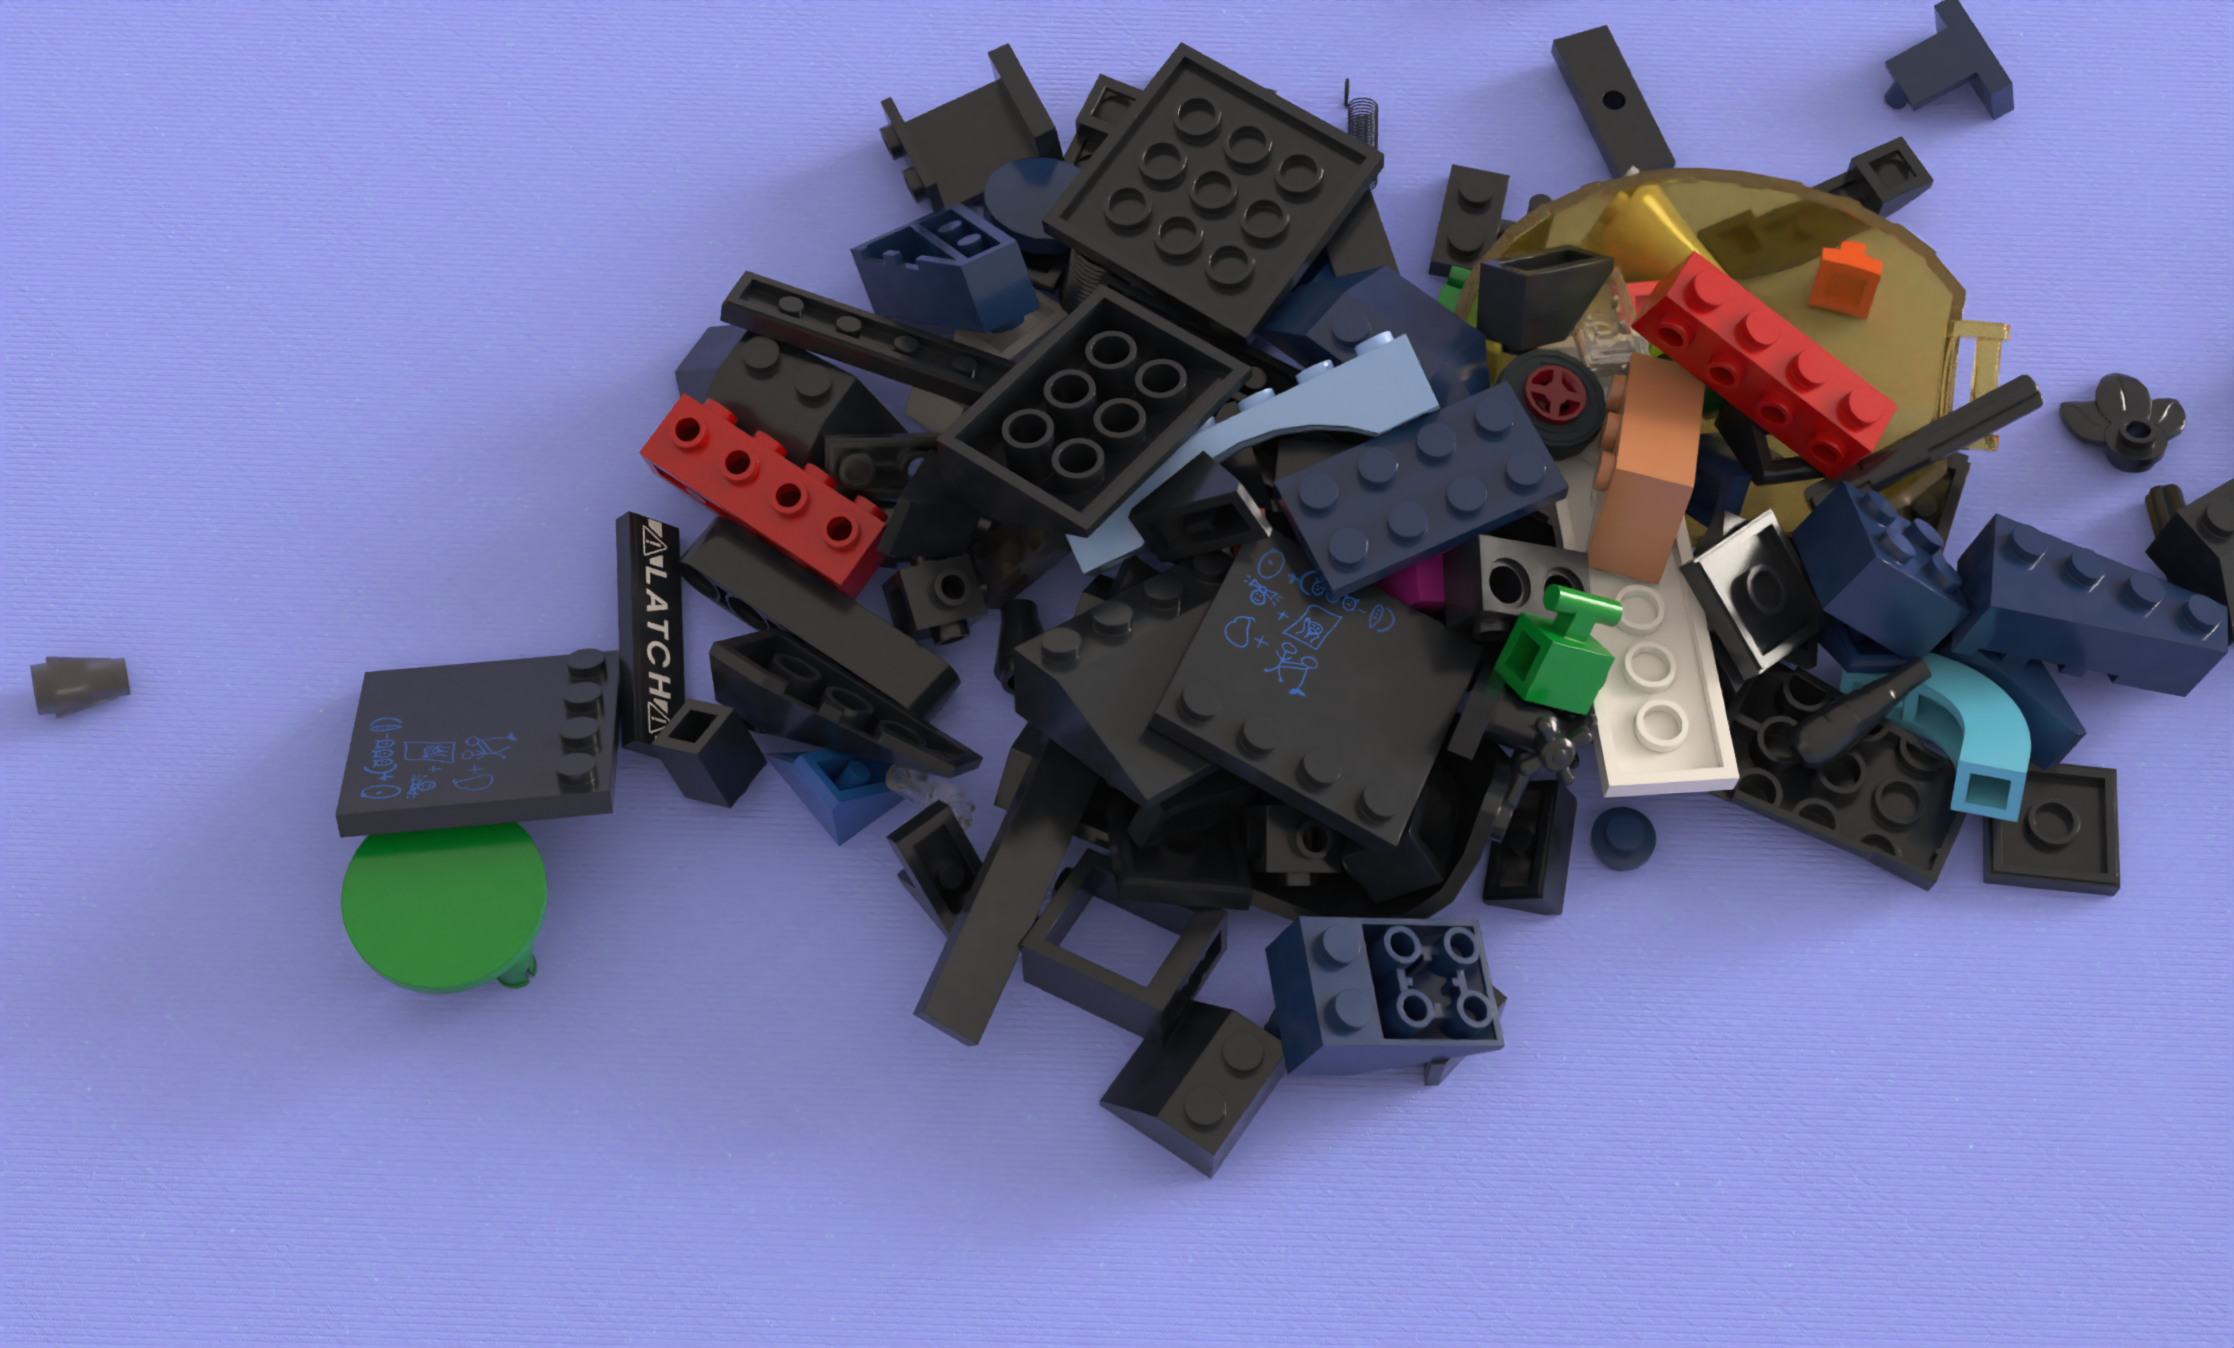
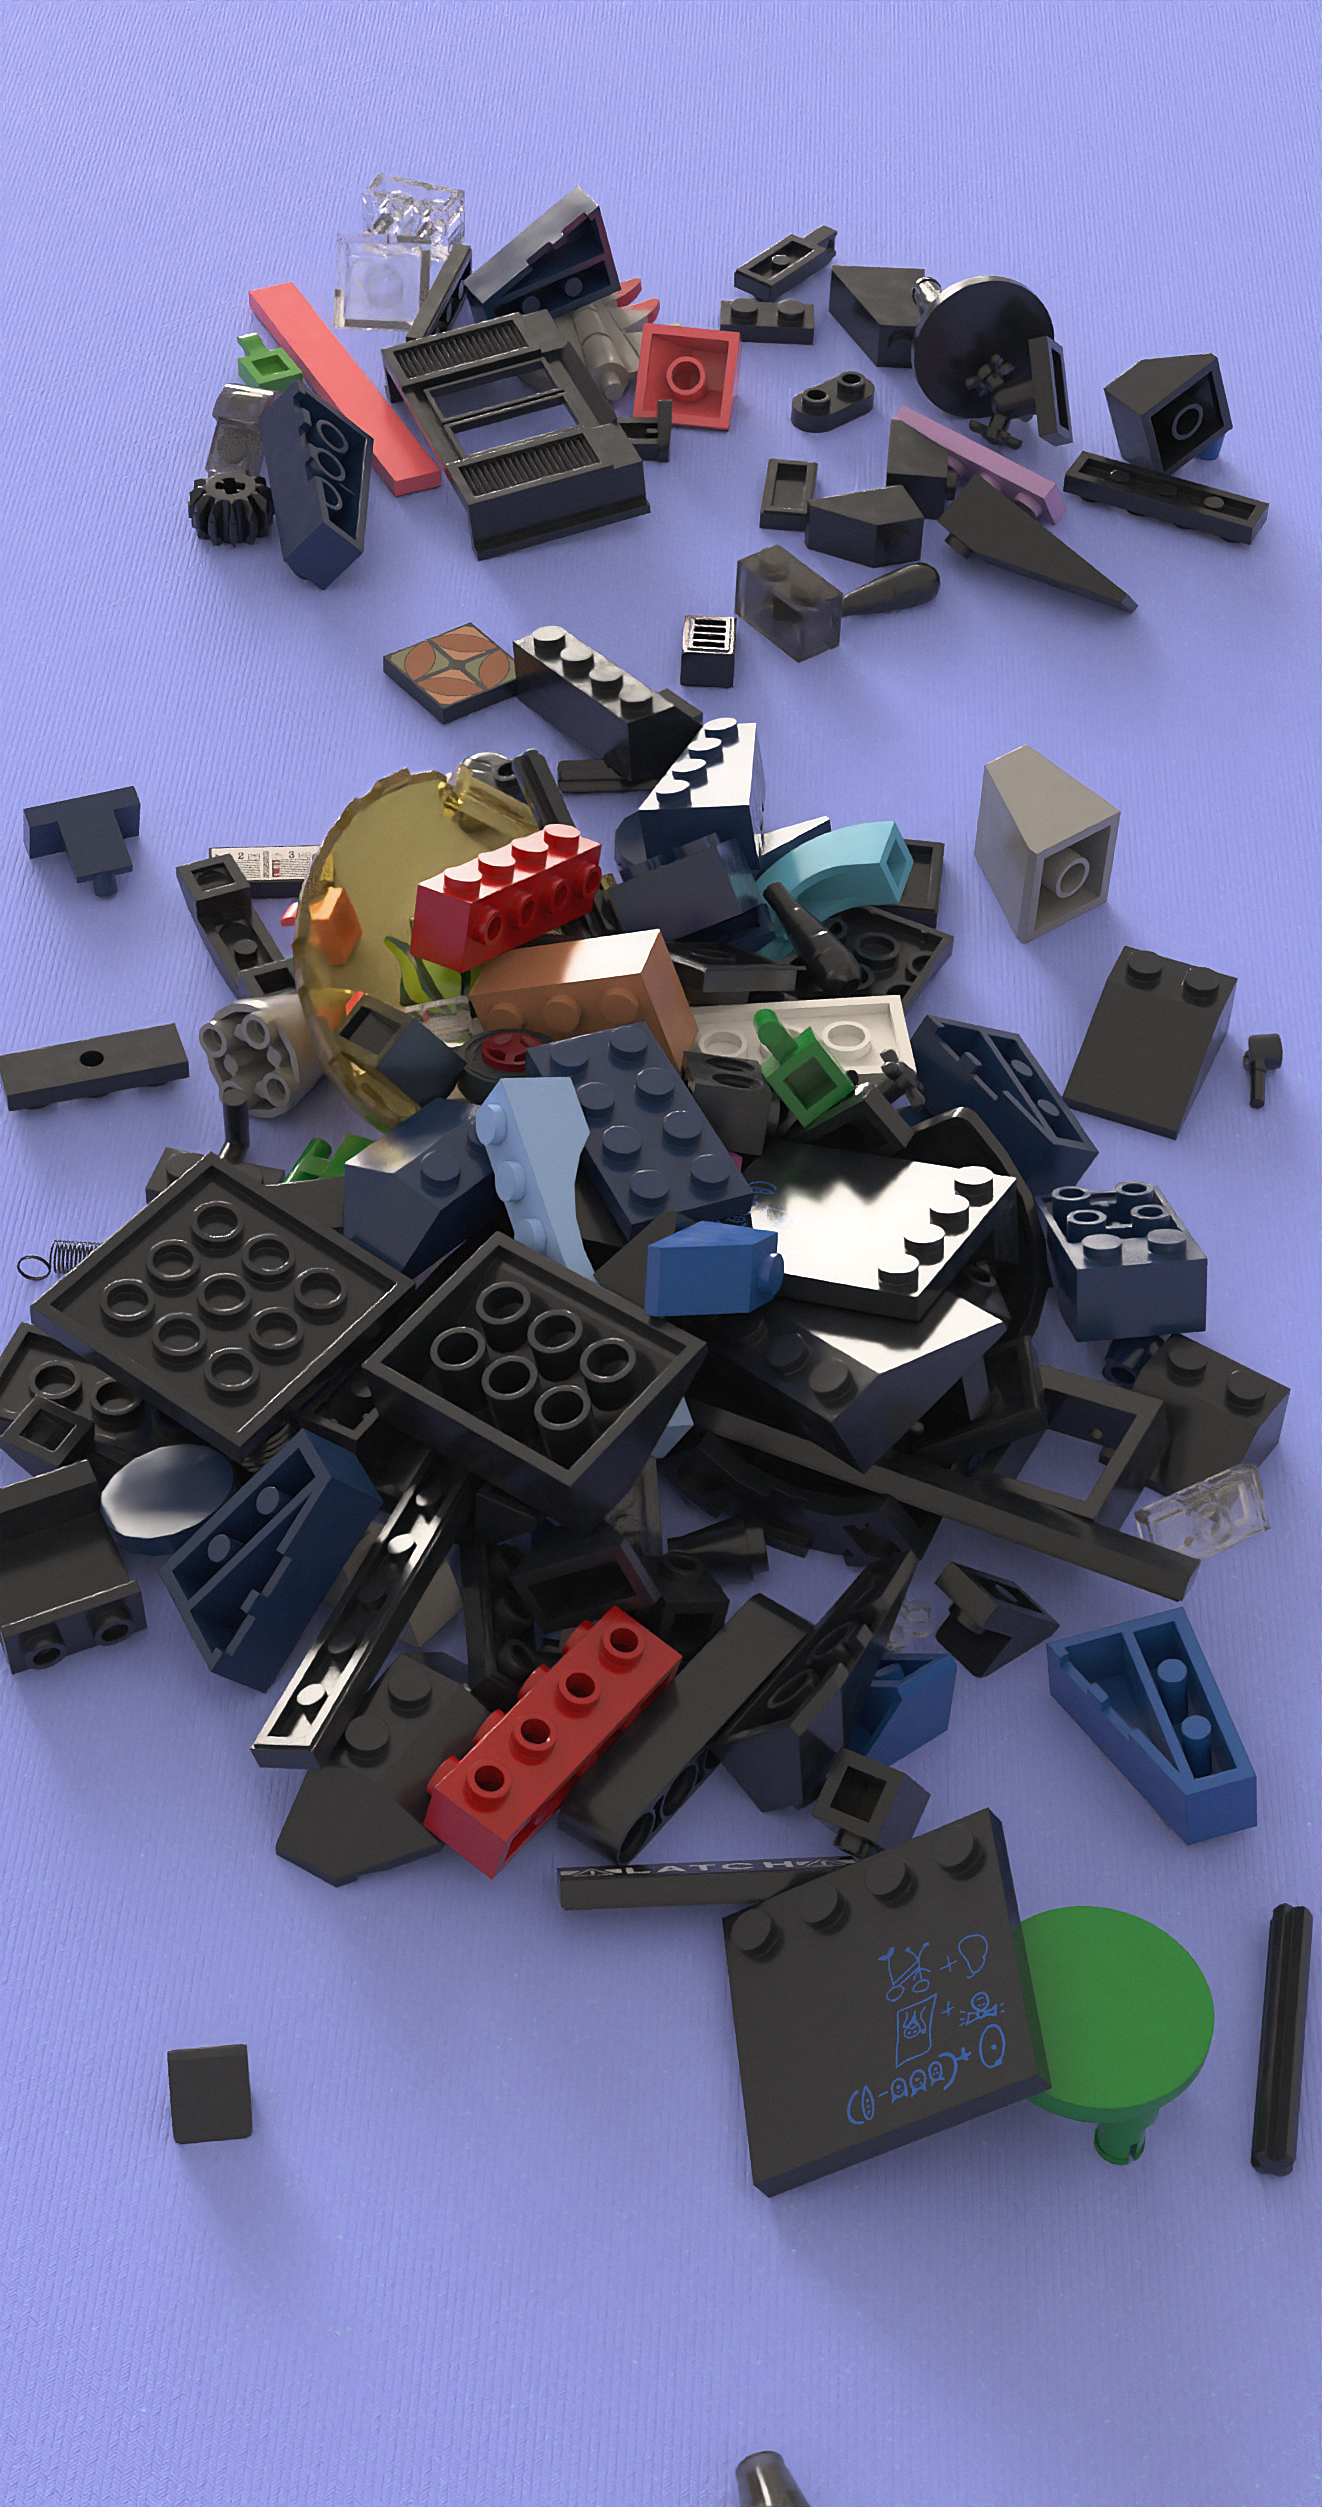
camera: 90 degrees left, 20 degrees down
none -> black slope [167,2044,253,2144]
none -> tile [209,845,324,898]
none -> blue slope [644,1221,784,1316]
none -> dark blue wedge [910,1015,1099,1197]
none -> light grey slope [974,744,1121,944]
none -> blue wedge [1046,1606,1257,1845]
none -> black slope [1062,946,1238,1140]
none -> clear plate [1134,1462,1271,1561]
none -> black hand [1243,1033,1283,1109]
none -> black axle [1250,1903,1313,2177]

